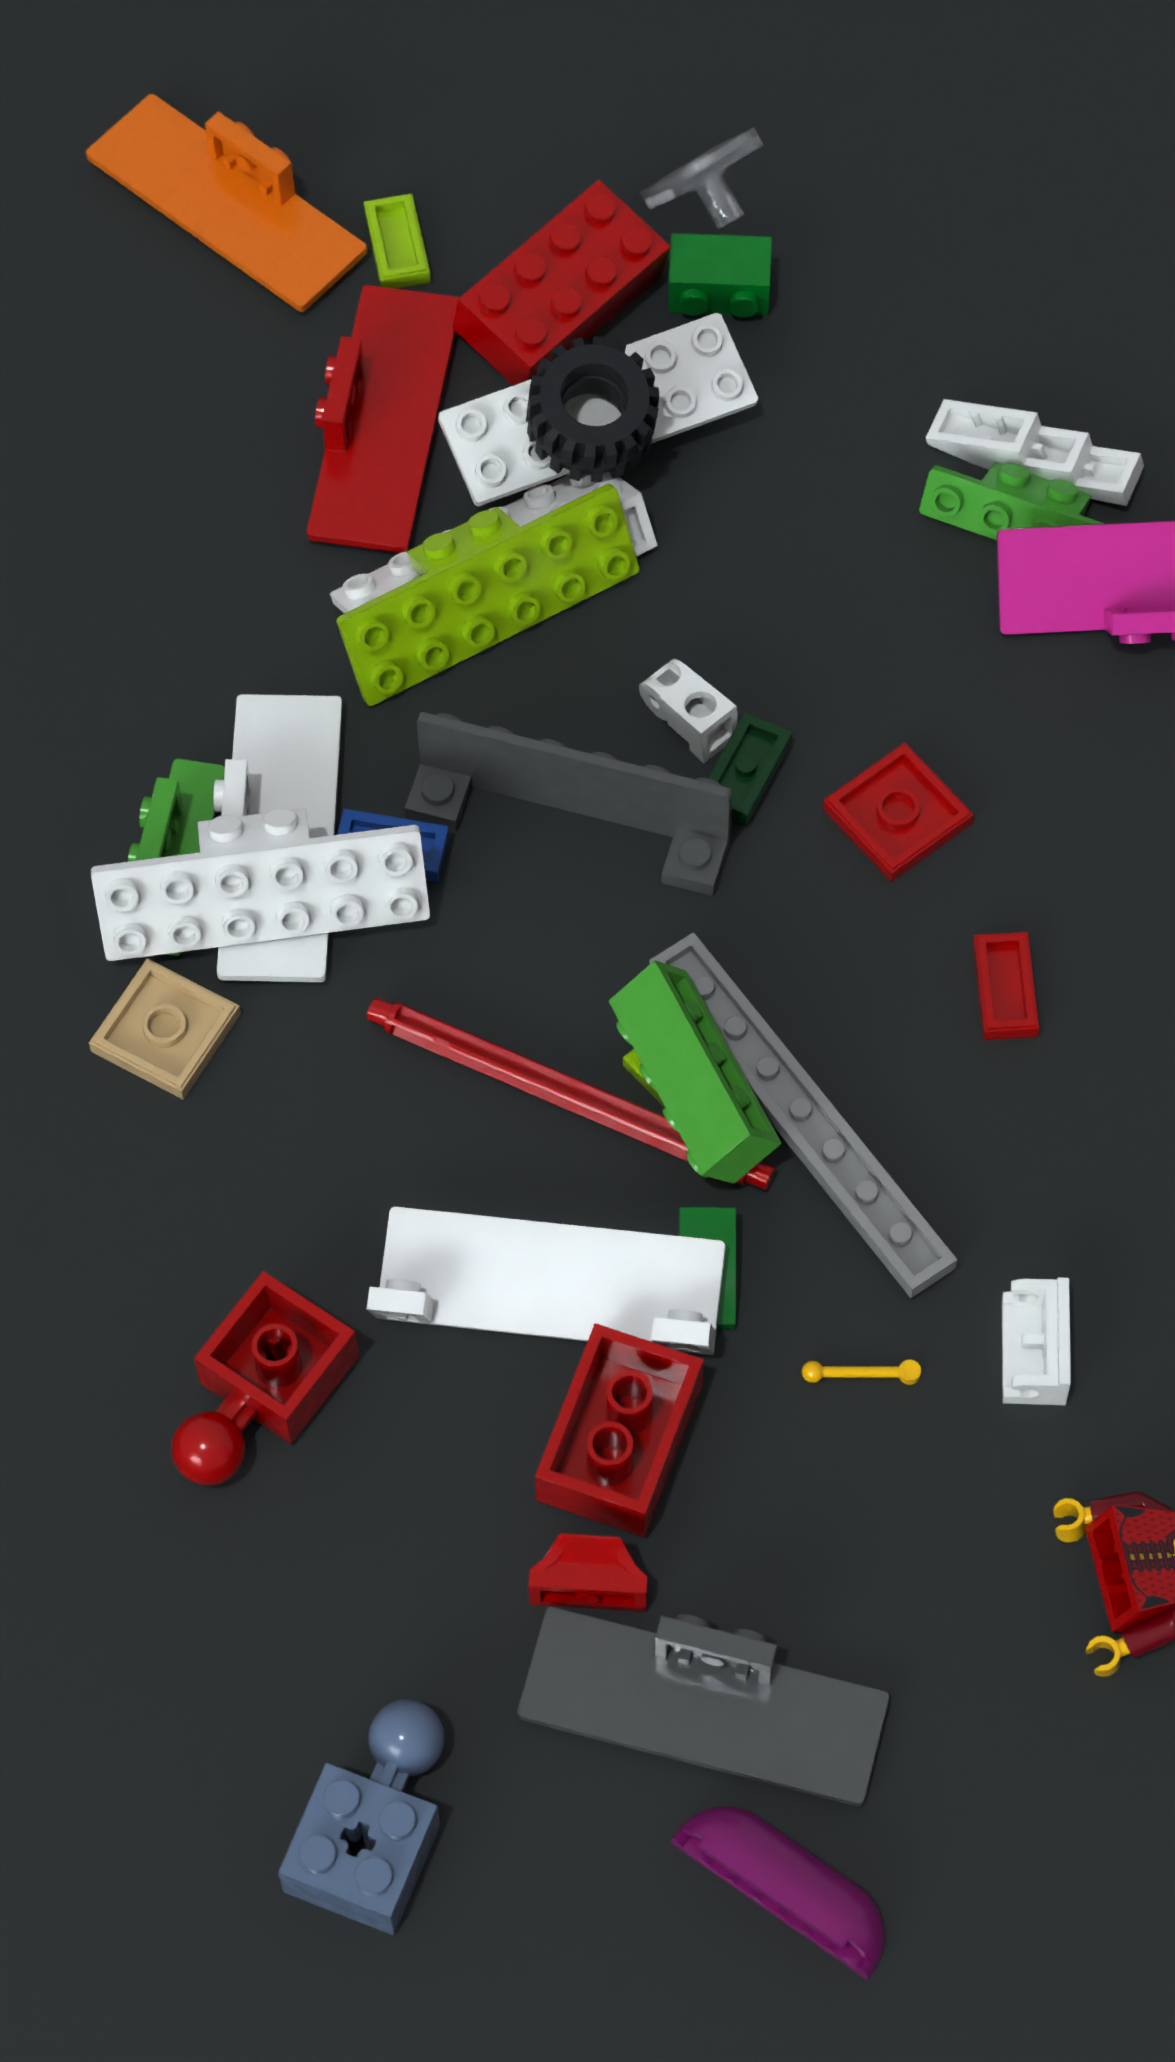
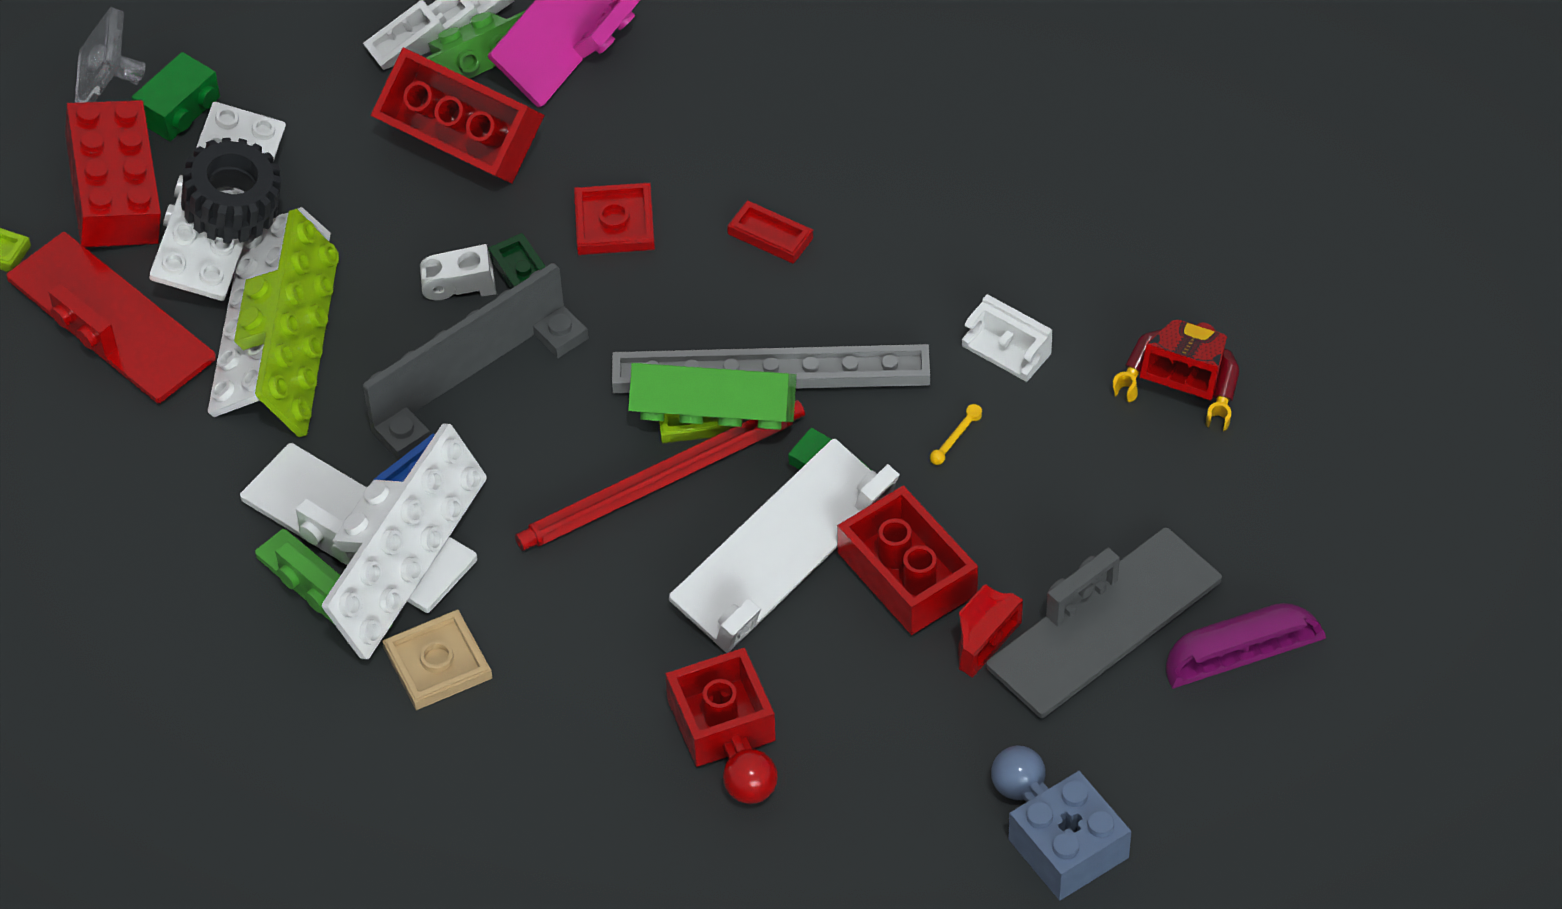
camera: 55 degrees left, 10 degrees down
none -> red brick [370,47,545,183]

